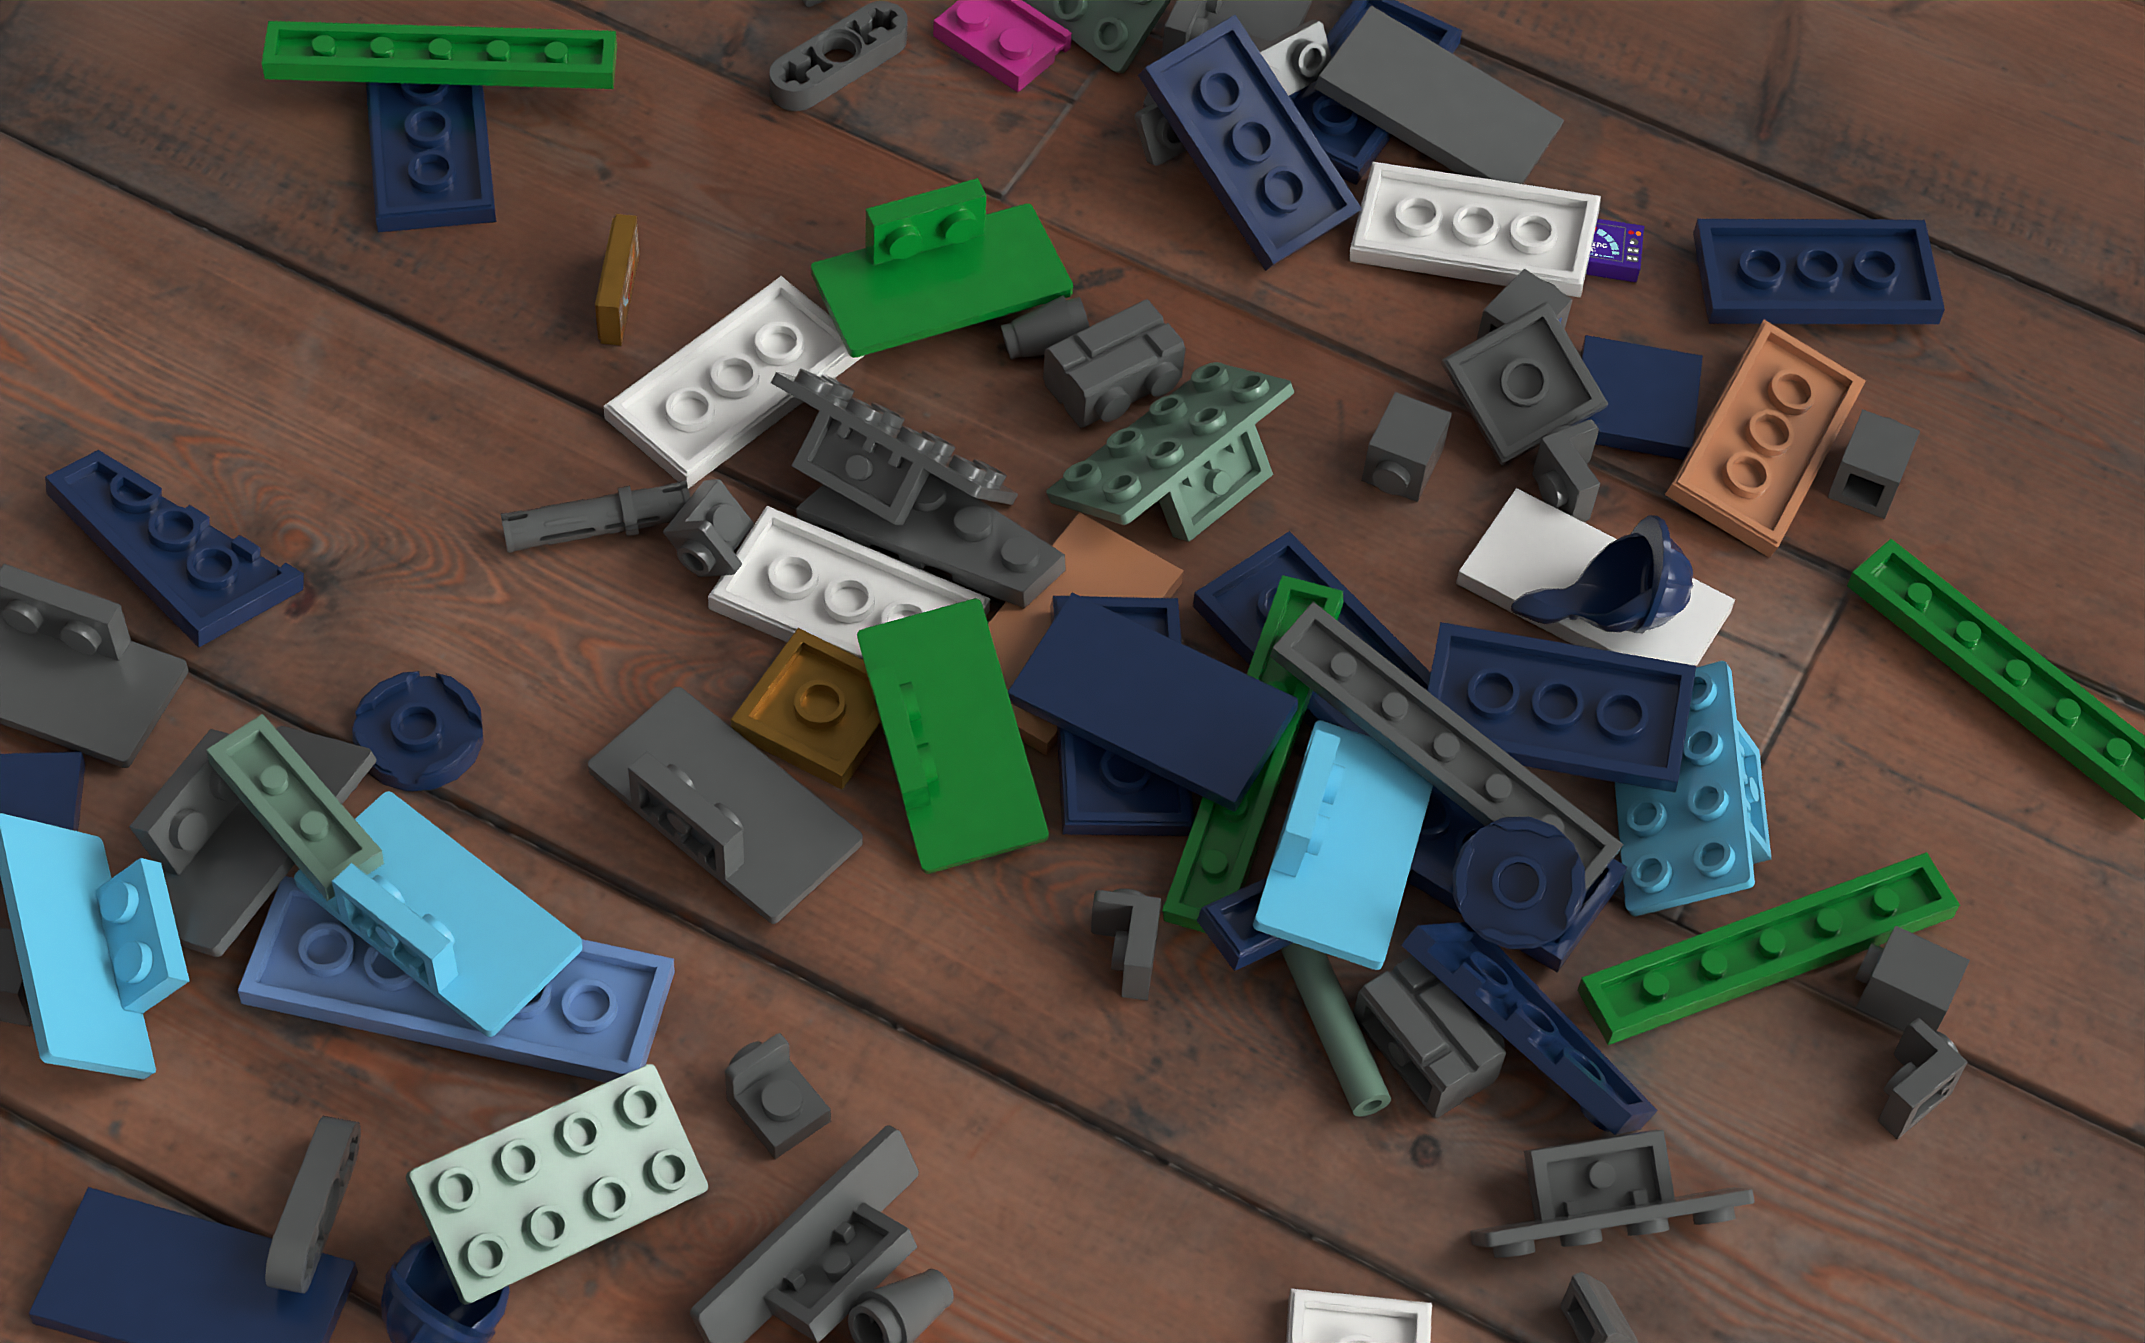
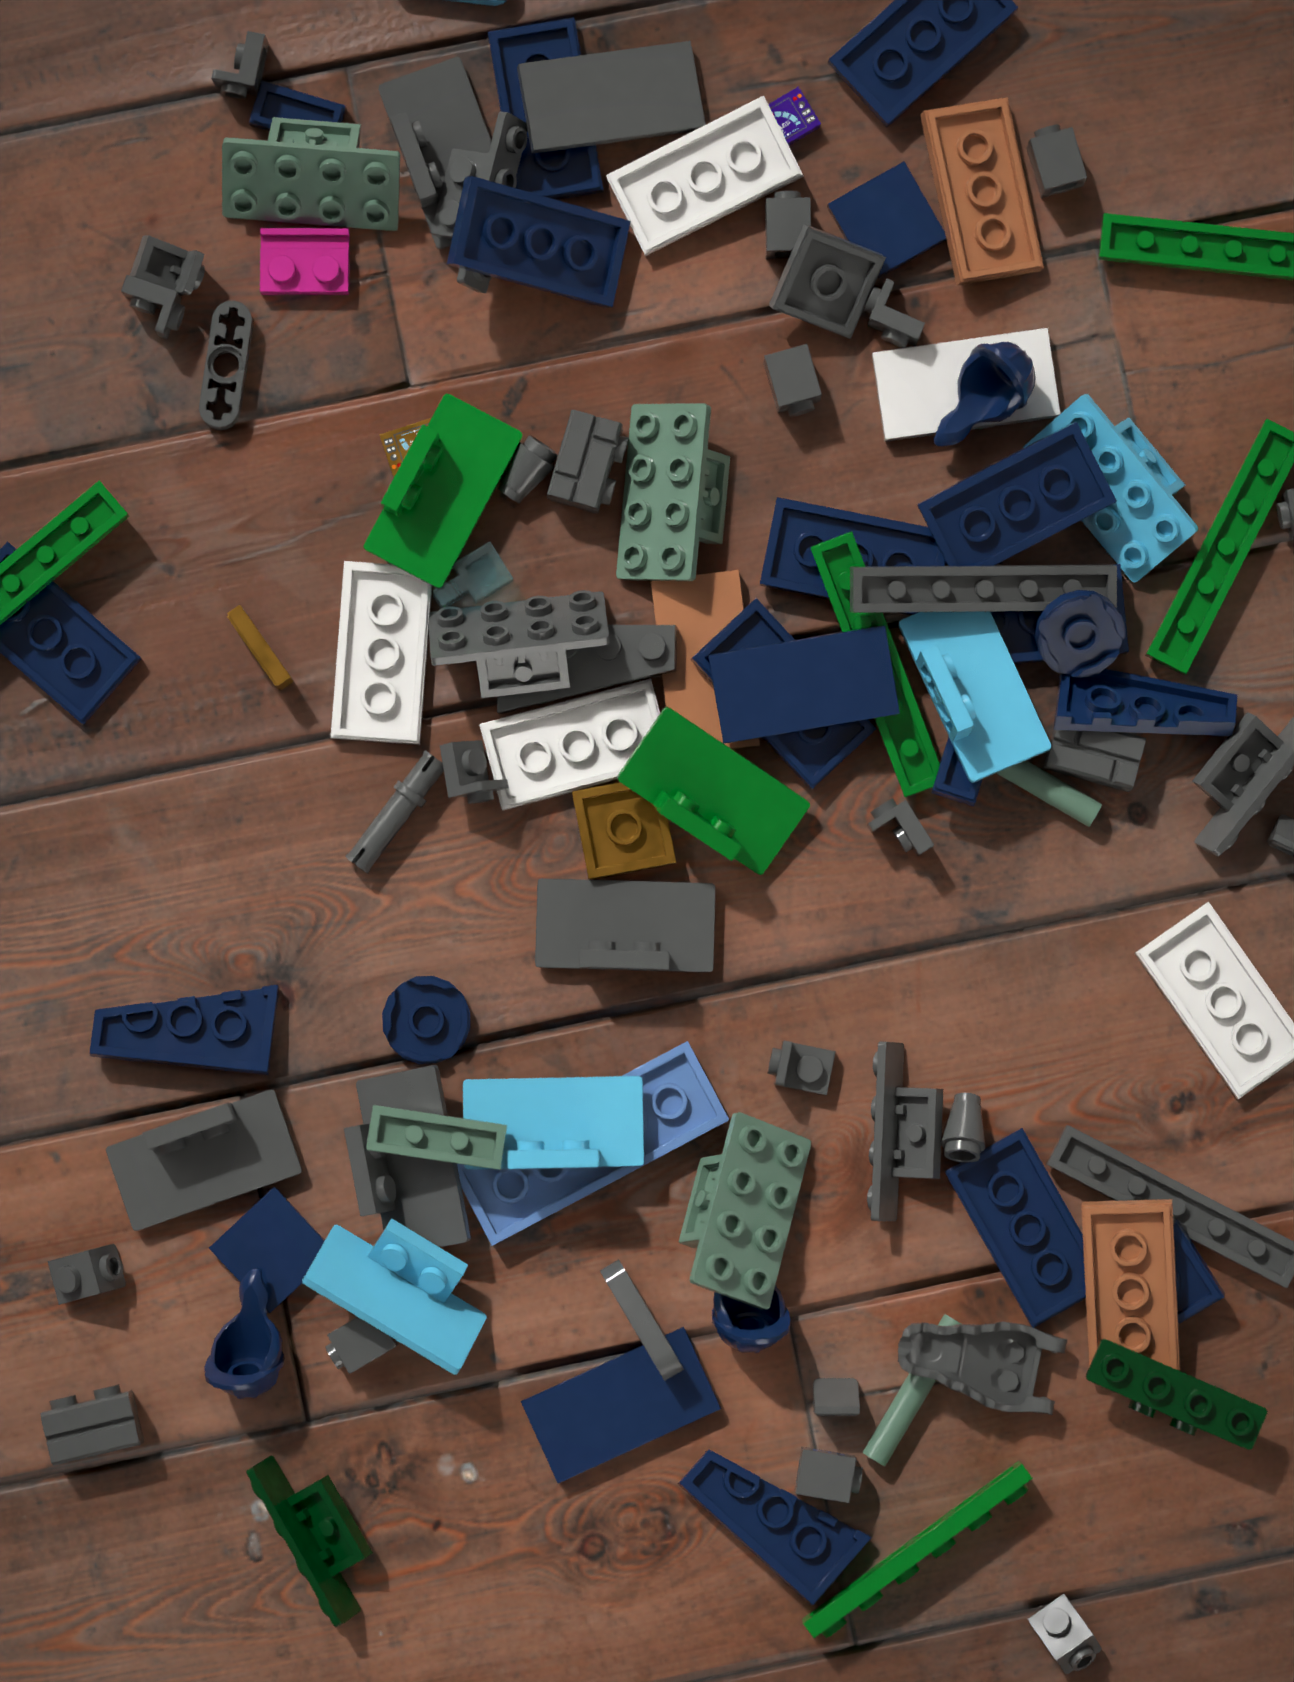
camera: 35 degrees left, 30 degrees up
none -> clear light blue plate [433,541,513,608]

